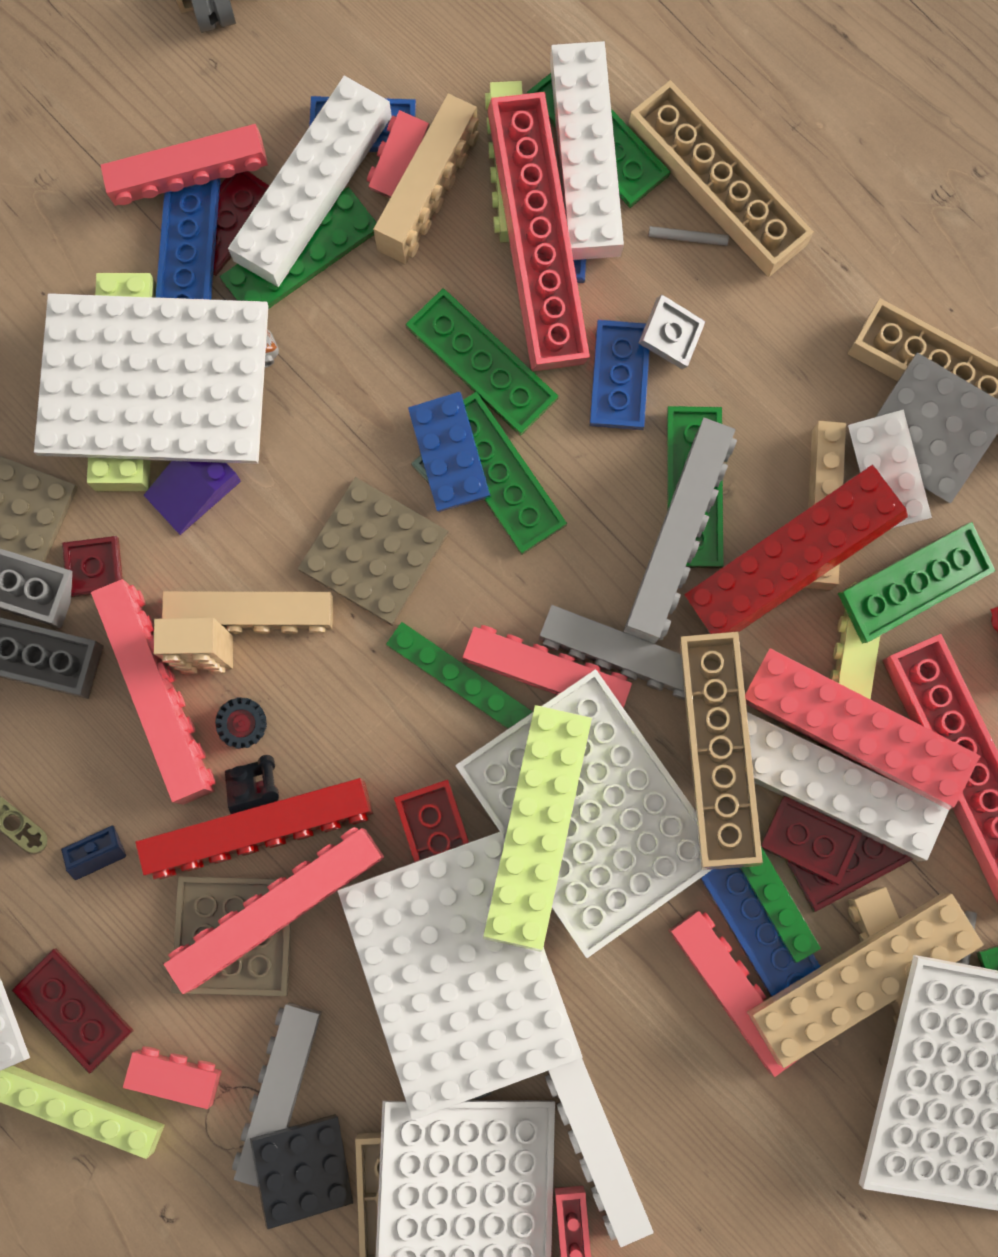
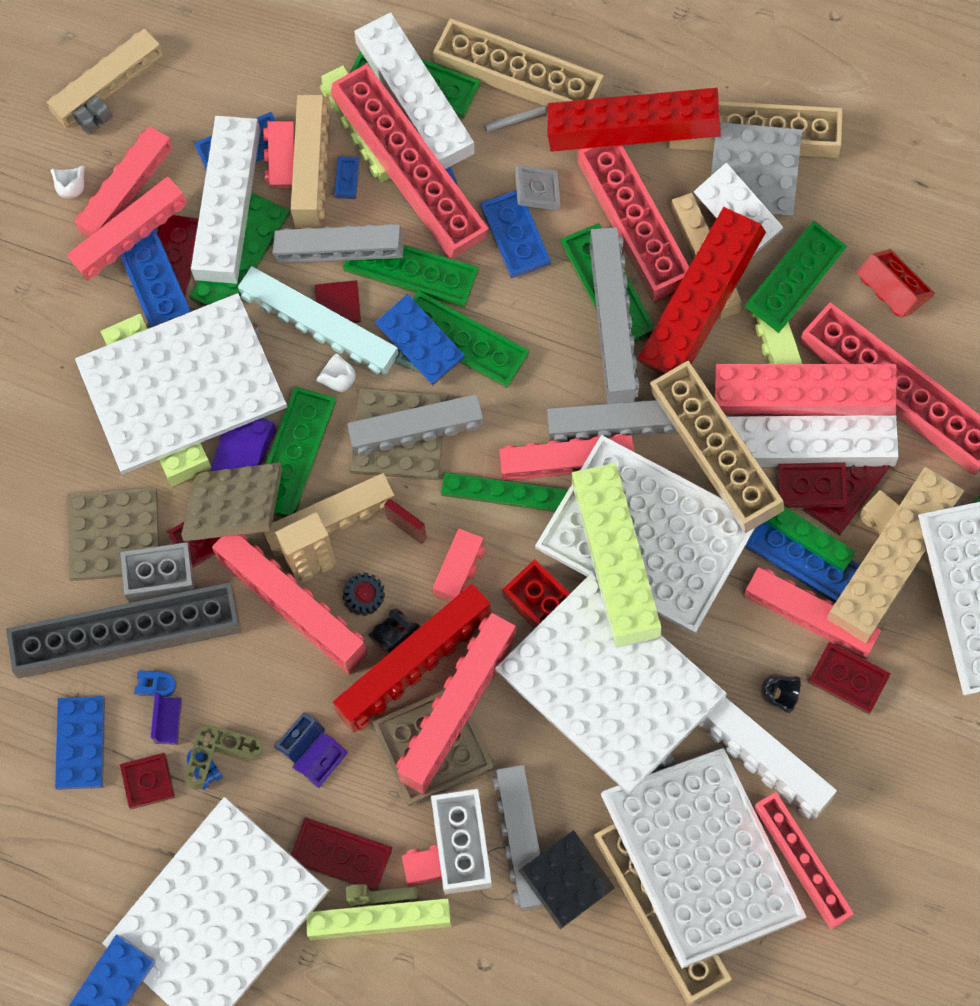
camera: 20 degrees left, 10 degrees down
none -> white hair [50,166,85,199]
none -> coral brick [75,126,173,237]
none -> dark tan plate [181,463,283,541]
none -> light aqua brick [238,266,399,376]
none -> green plate [266,386,337,517]
none -> light grey brick [273,223,405,263]
none -> dark purple panel [292,732,348,788]
none -> dark red tile [315,280,361,323]
none -> white hair [316,354,356,392]
none -> blue plate [334,156,360,199]
none -> olive beam [346,884,419,908]
none -> light grey brick [347,394,483,456]
none -> dark red tile [384,499,427,544]
none -> white brick [431,789,492,895]
none -> coral brick [433,528,486,601]
none -> red brick [547,87,721,152]
none -> coral brick [578,145,689,302]
none -> black hair [761,674,801,713]
none -> dark red plate [808,641,891,715]

